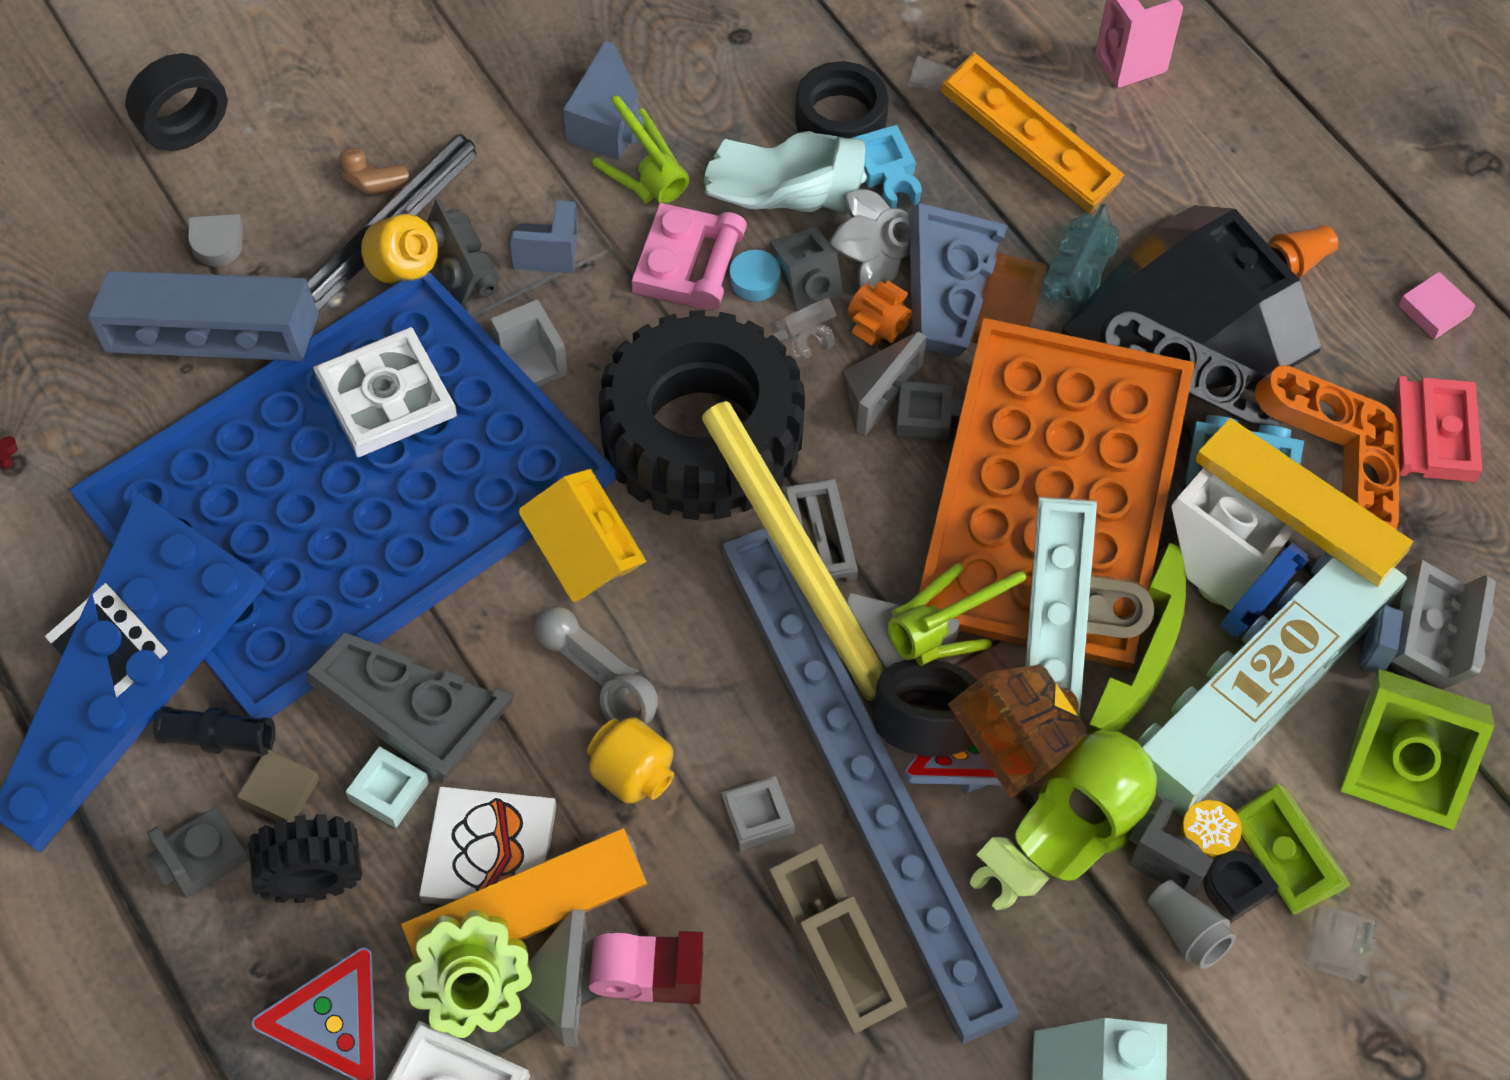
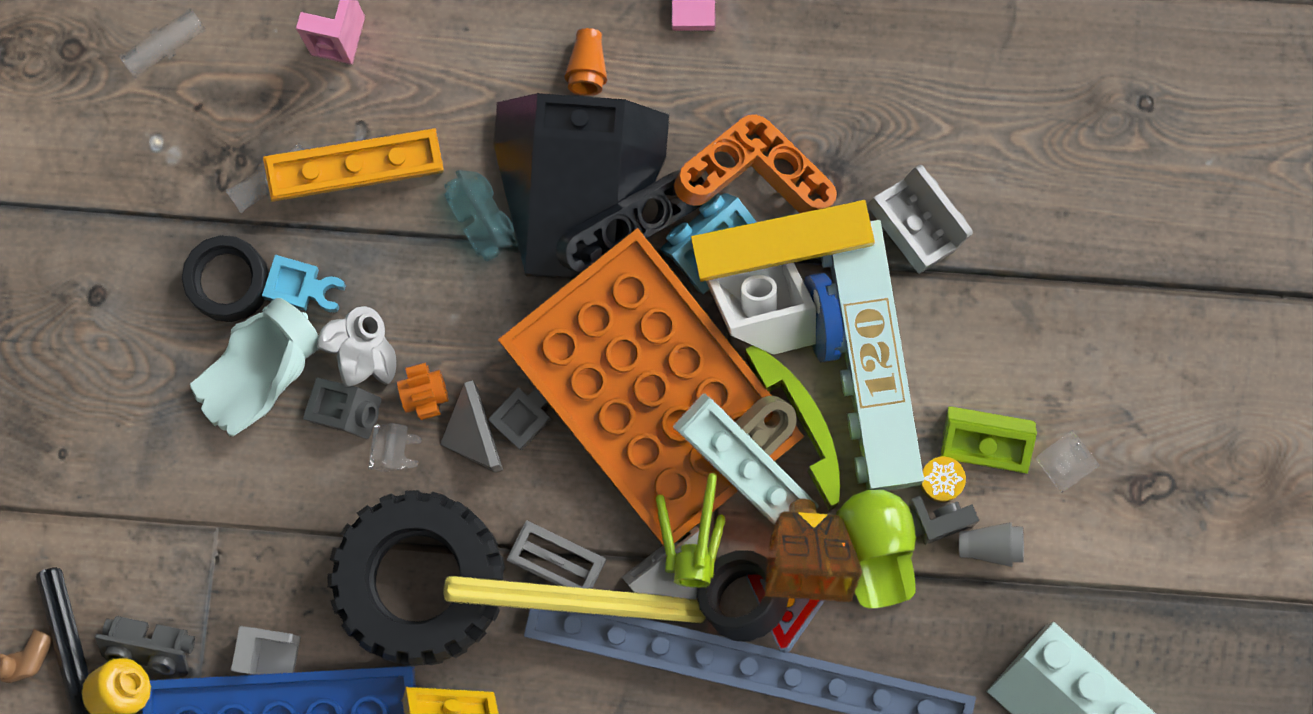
camera: 45 degrees left, 20 degrees up
sand blue panel [510,200,579,273] -> none
sand blue slope [563,41,644,160] -> none
lime plant [592,95,690,204] -> none
bright pink plate [632,203,747,310] -> none
medium azure tile [730,250,781,301] -> none
sand blue wing [909,203,1008,357] -> none
yellowish green tile [970,837,1050,910] -> none
clear orange tile [972,253,1047,344] -> none
black tile [1204,851,1279,924] -> none
lime slope [1341,669,1495,830] -> none
sand blue tile [1358,605,1403,674] -> none
coral plate [1394,376,1482,482] -> none

